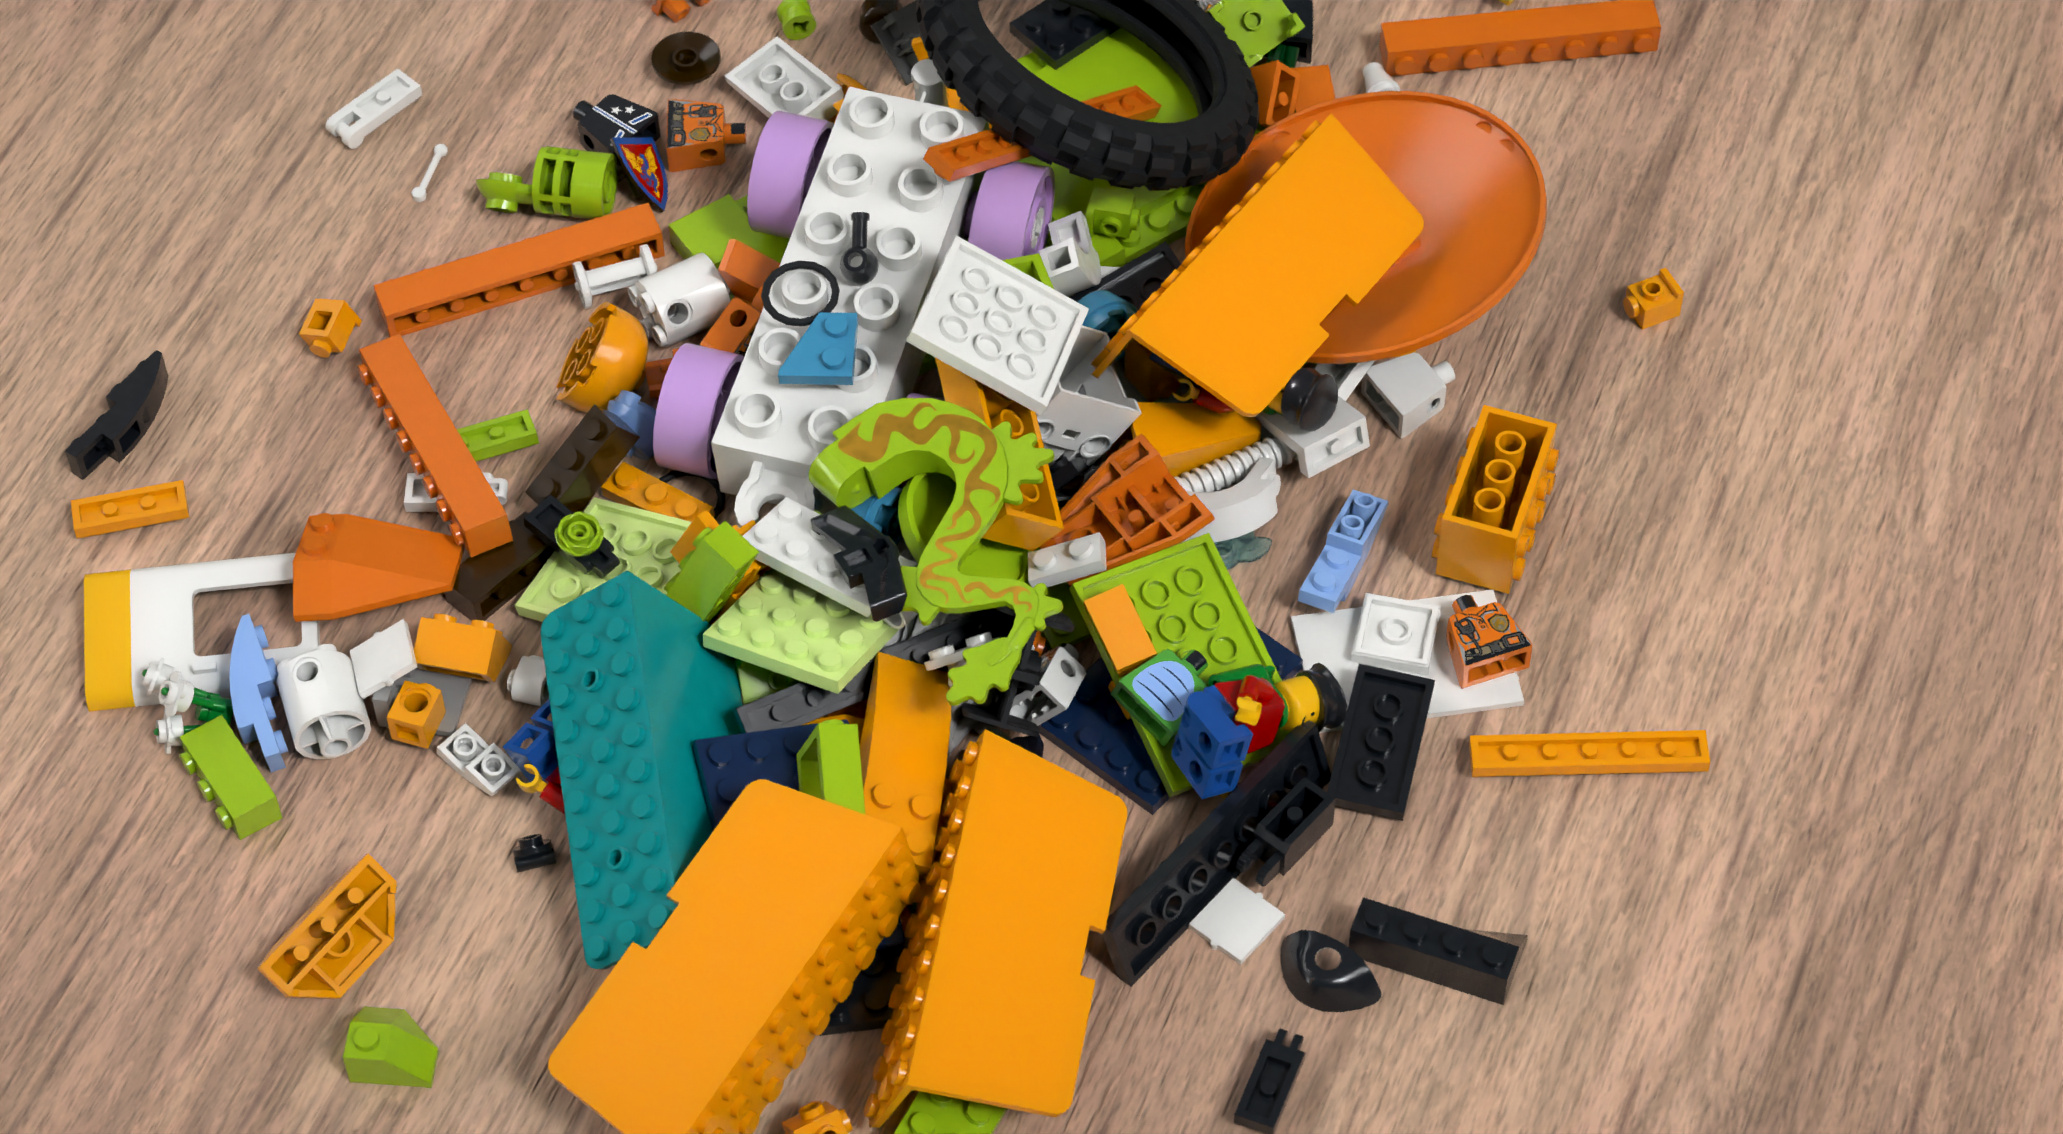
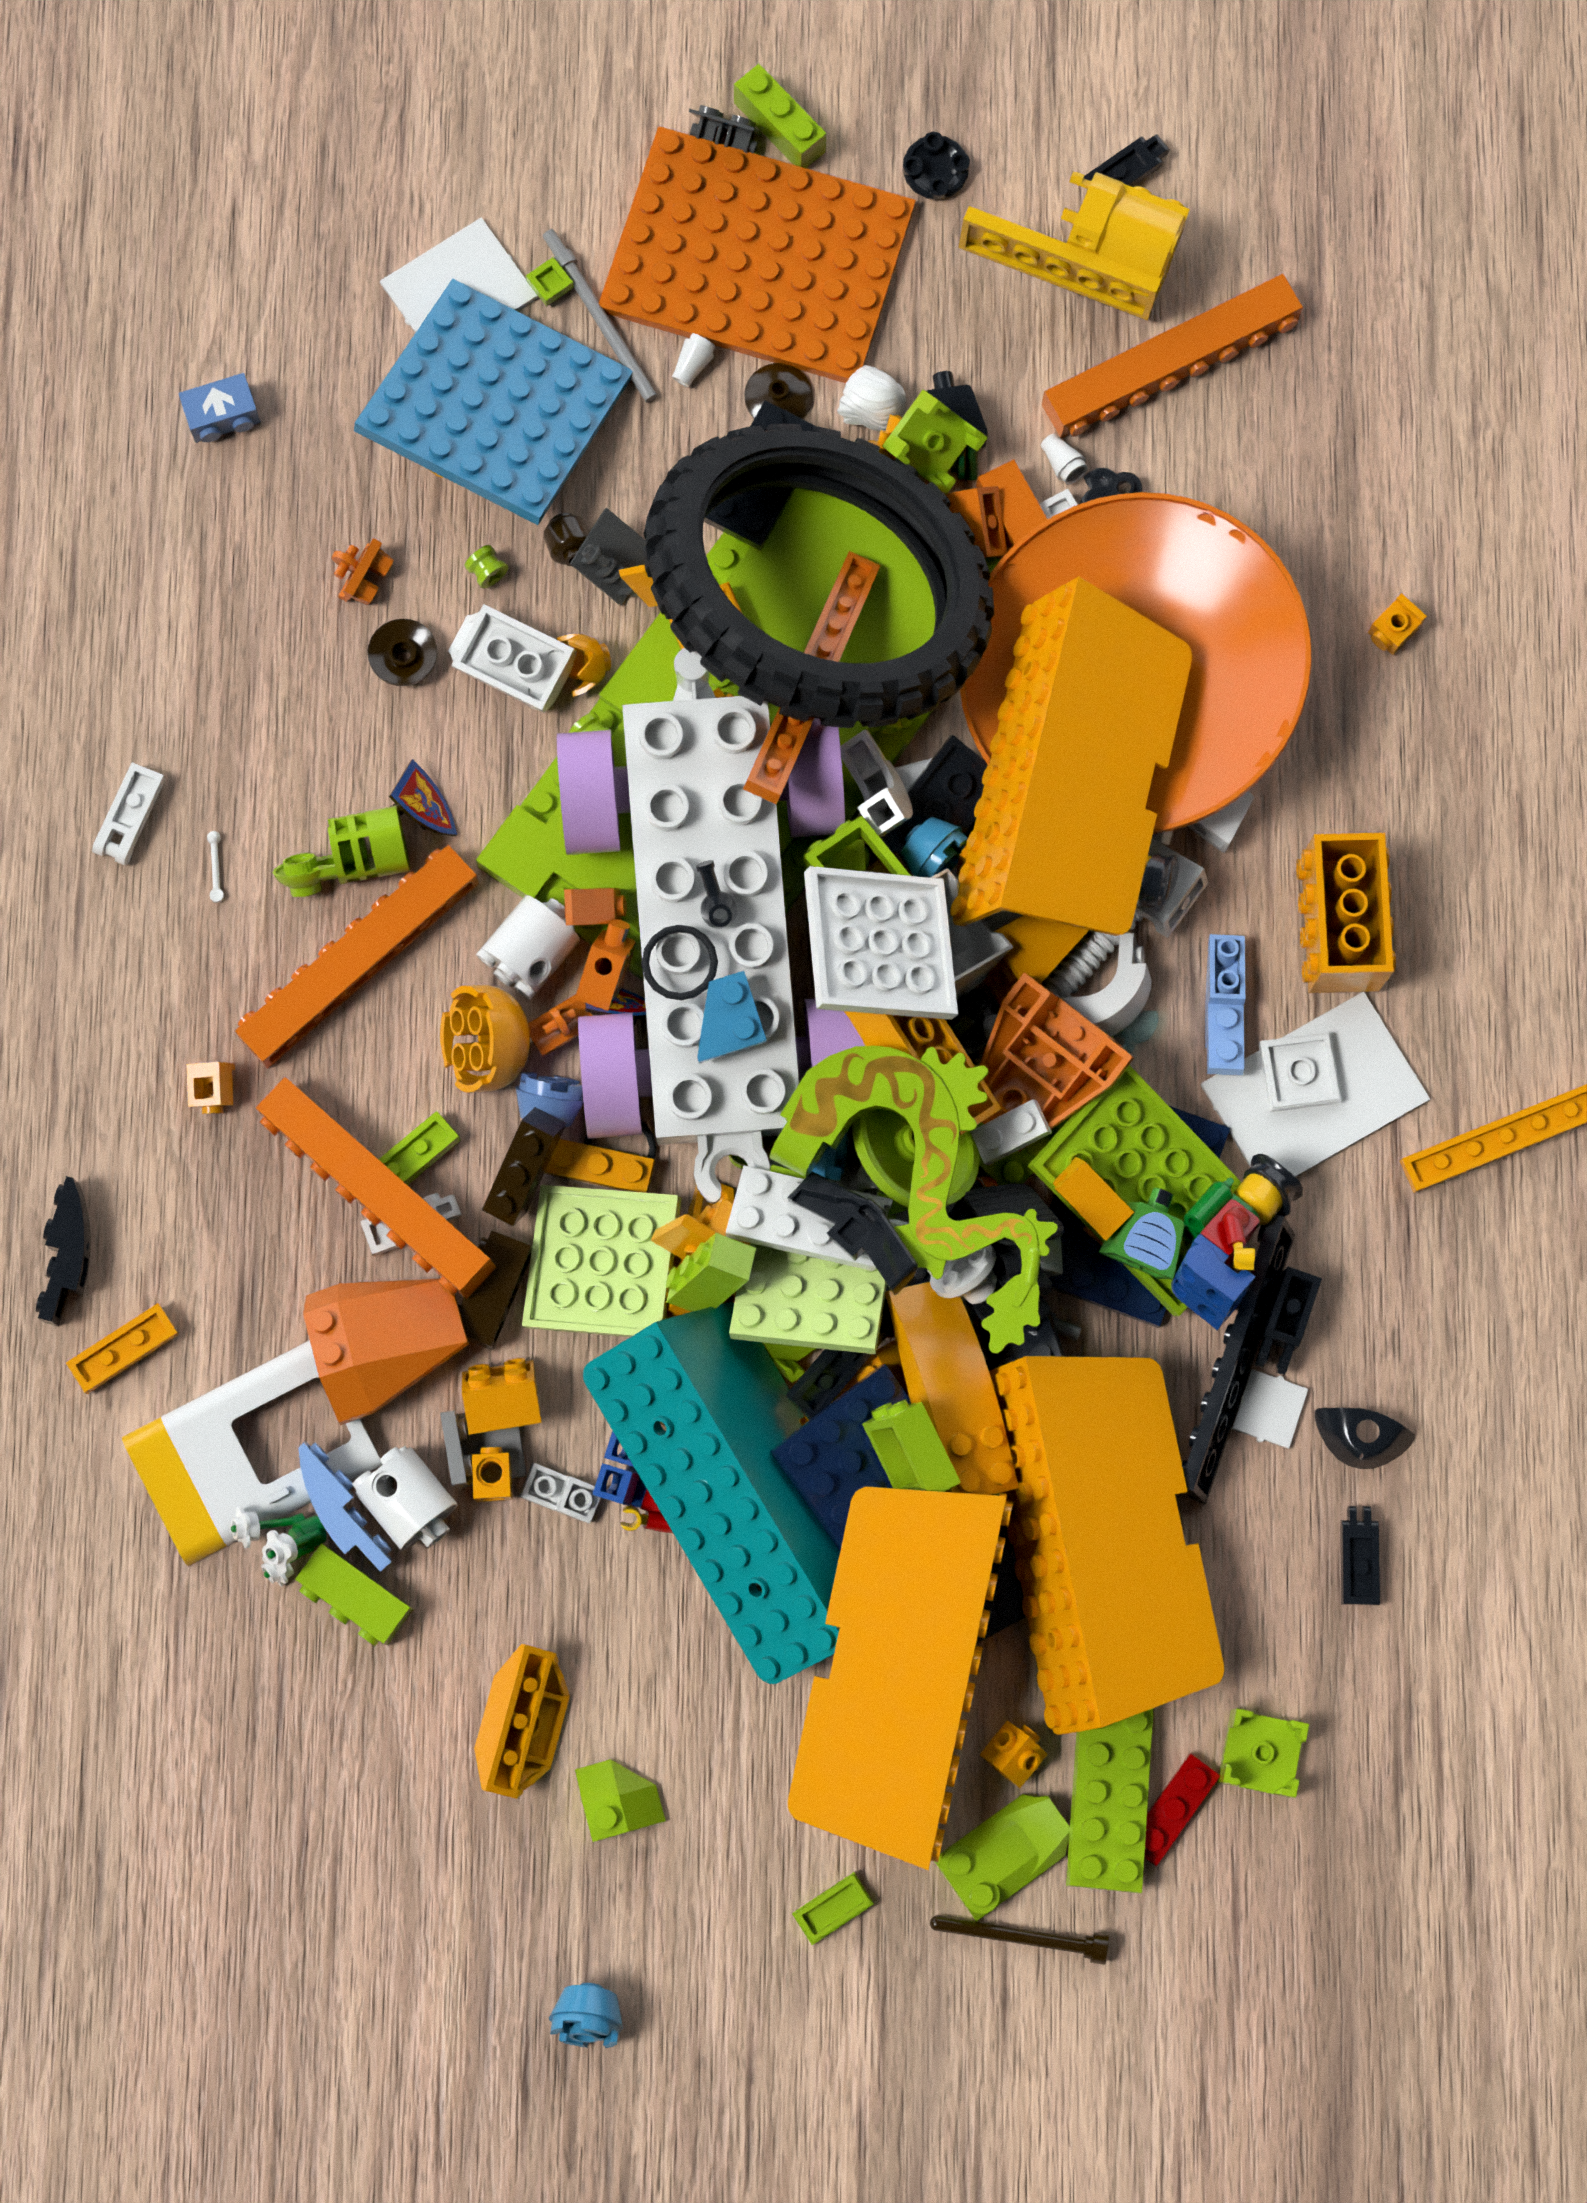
camera: 25 degrees left, 25 degrees up
white piece [350,619,418,699] -> none
white plate [507,655,549,707] -> none
black plate [512,834,557,873] -> none
black hinge [524,494,620,579] -> none
lime plate [555,512,604,557] -> none
white hose [572,244,657,309] -> none
black torso [573,94,661,166] -> none
orange torso [666,99,746,172] -> none
black plate [1327,663,1435,821] -> none
black wedge [1349,897,1528,1005] -> none
orange torso [1446,595,1533,689] -> none

